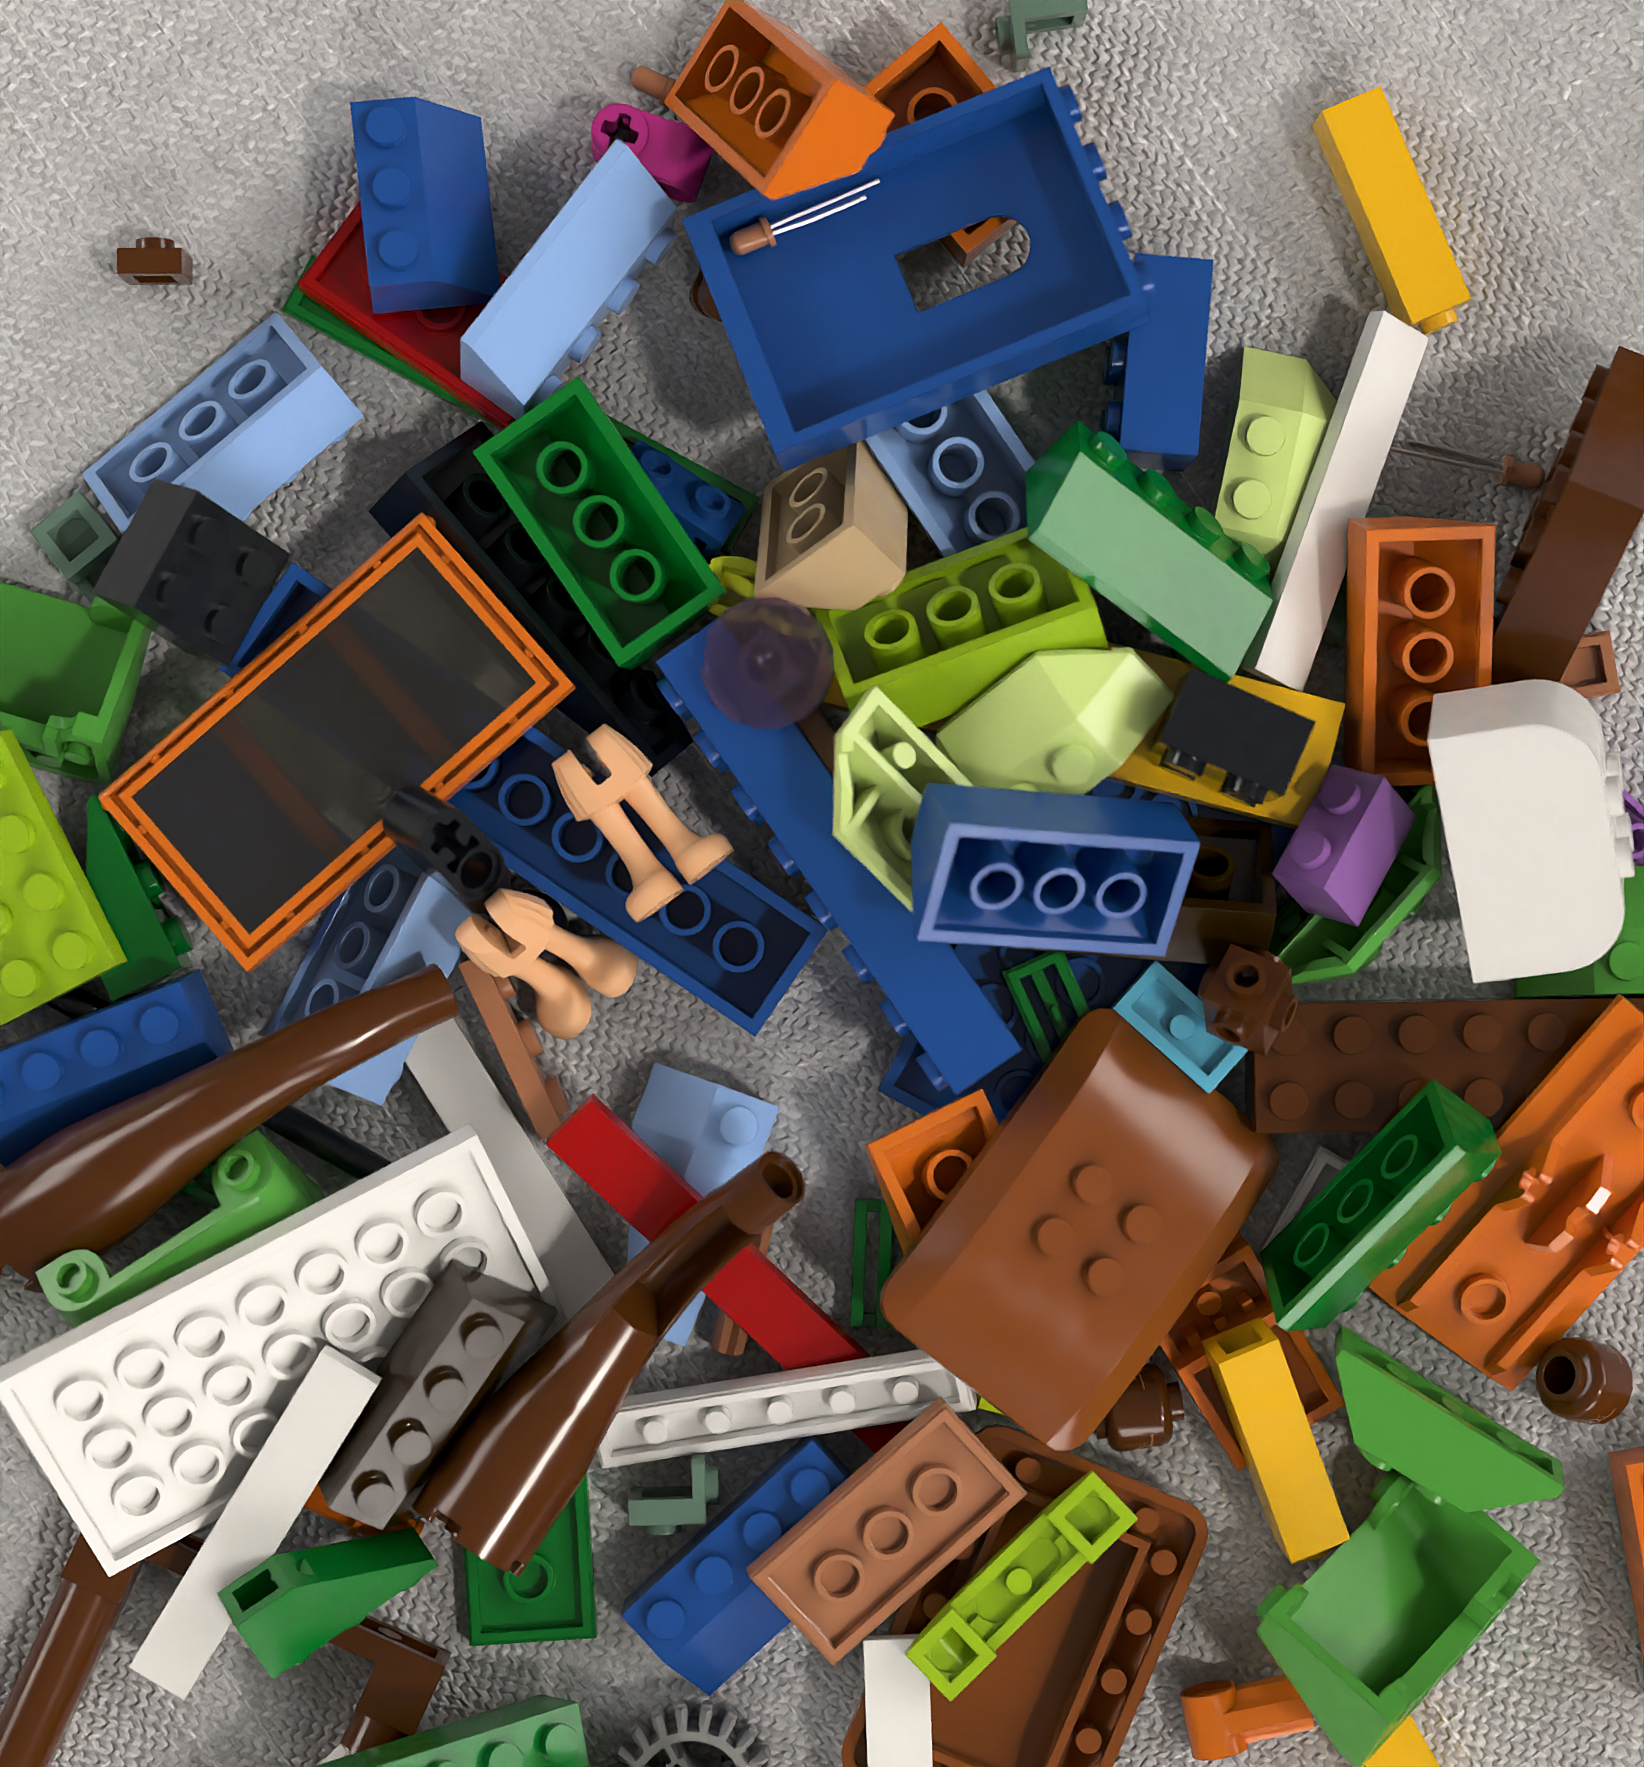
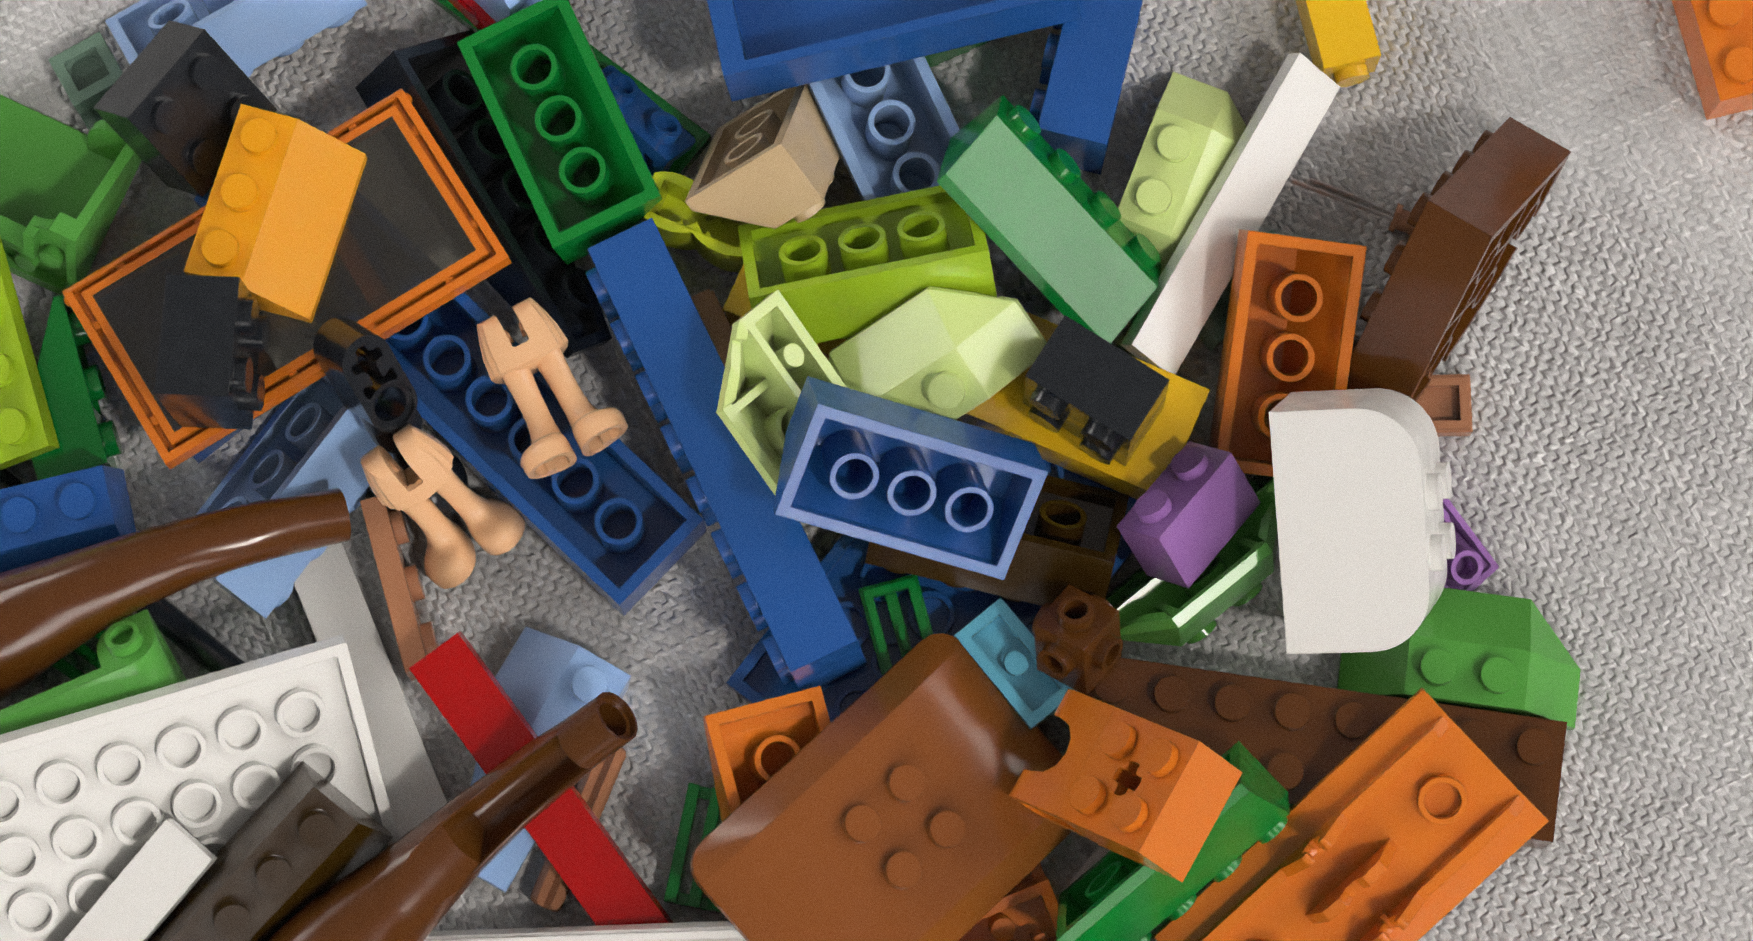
camera: 15 degrees right, 10 degrees down
clear purple tile [701,598,834,729] -> none
none -> black brick [154,274,271,430]
none -> light orange slope [183,104,367,323]
none -> orange brick [1009,689,1243,883]

